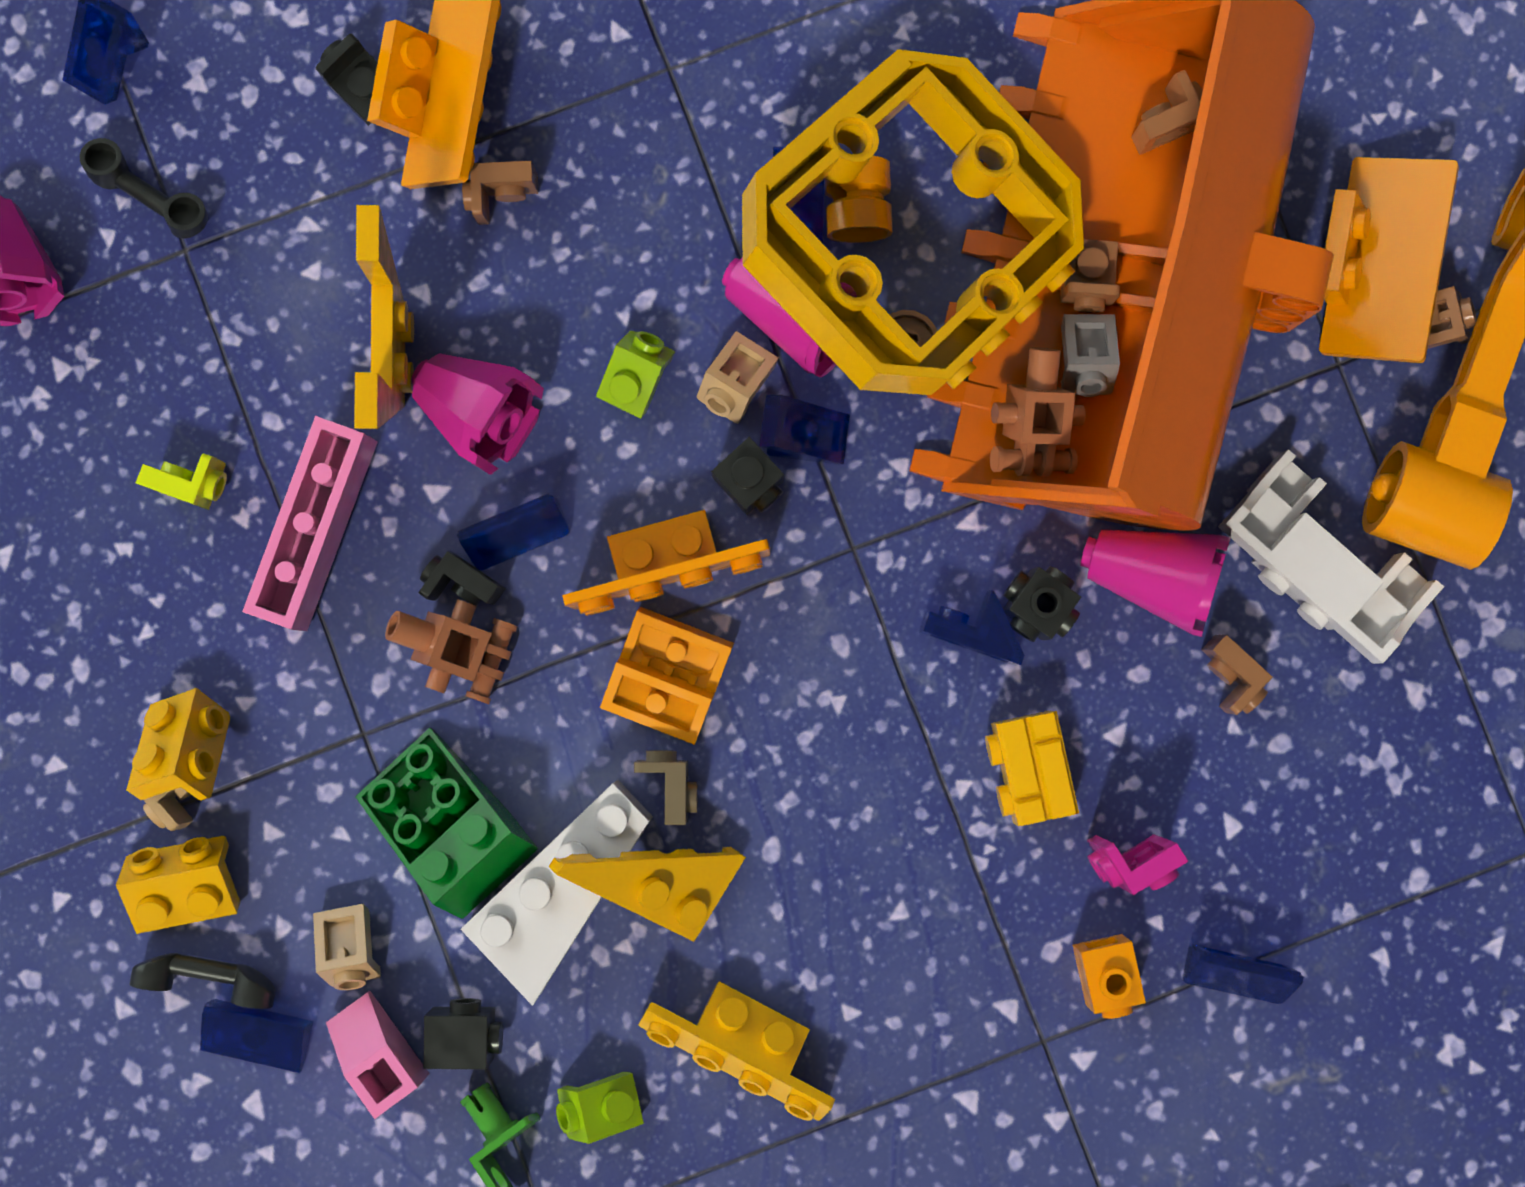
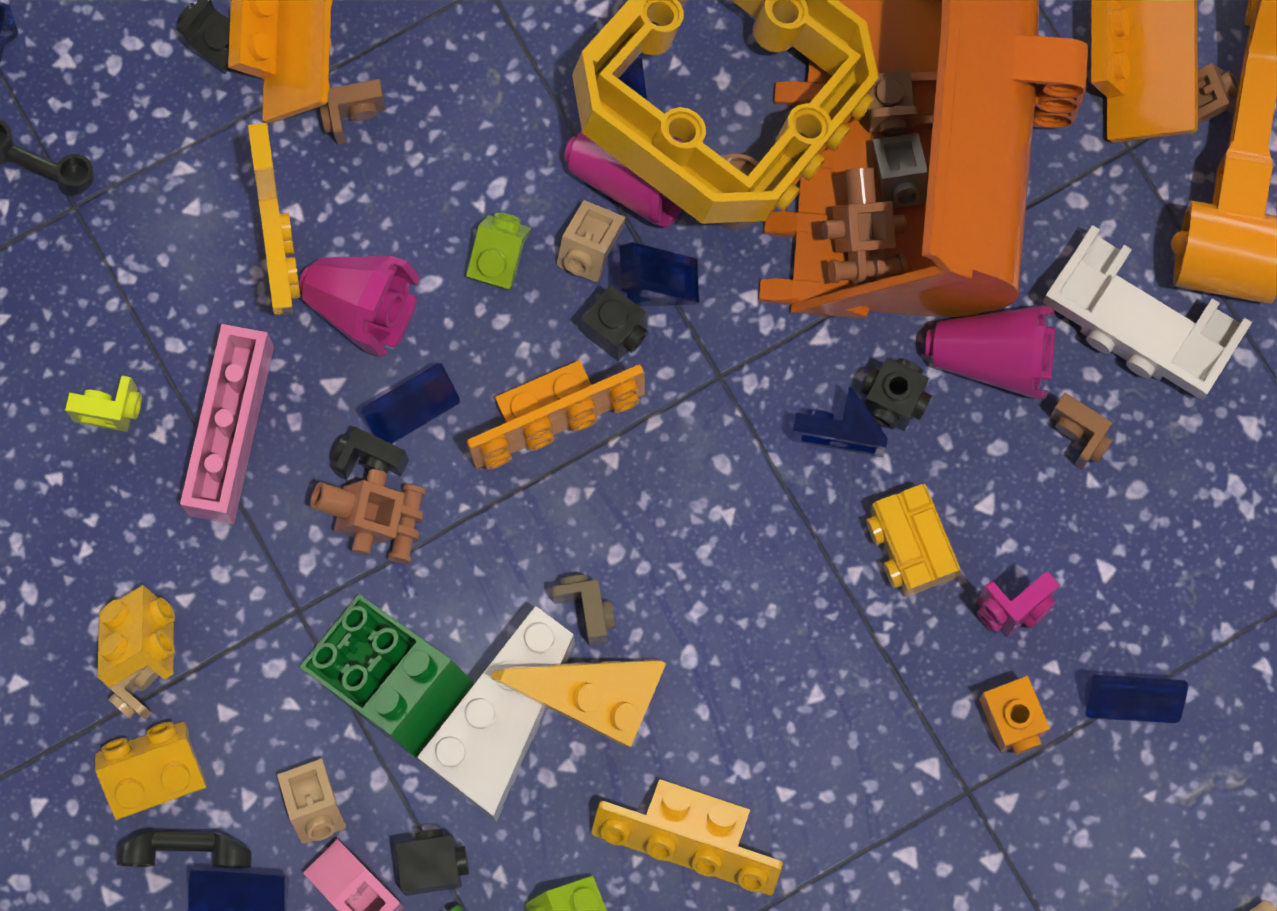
camera: 10 degrees left, 10 degrees down
light orange slope [600,607,734,745] -> none
light orange wheel [825,156,893,243] -> none

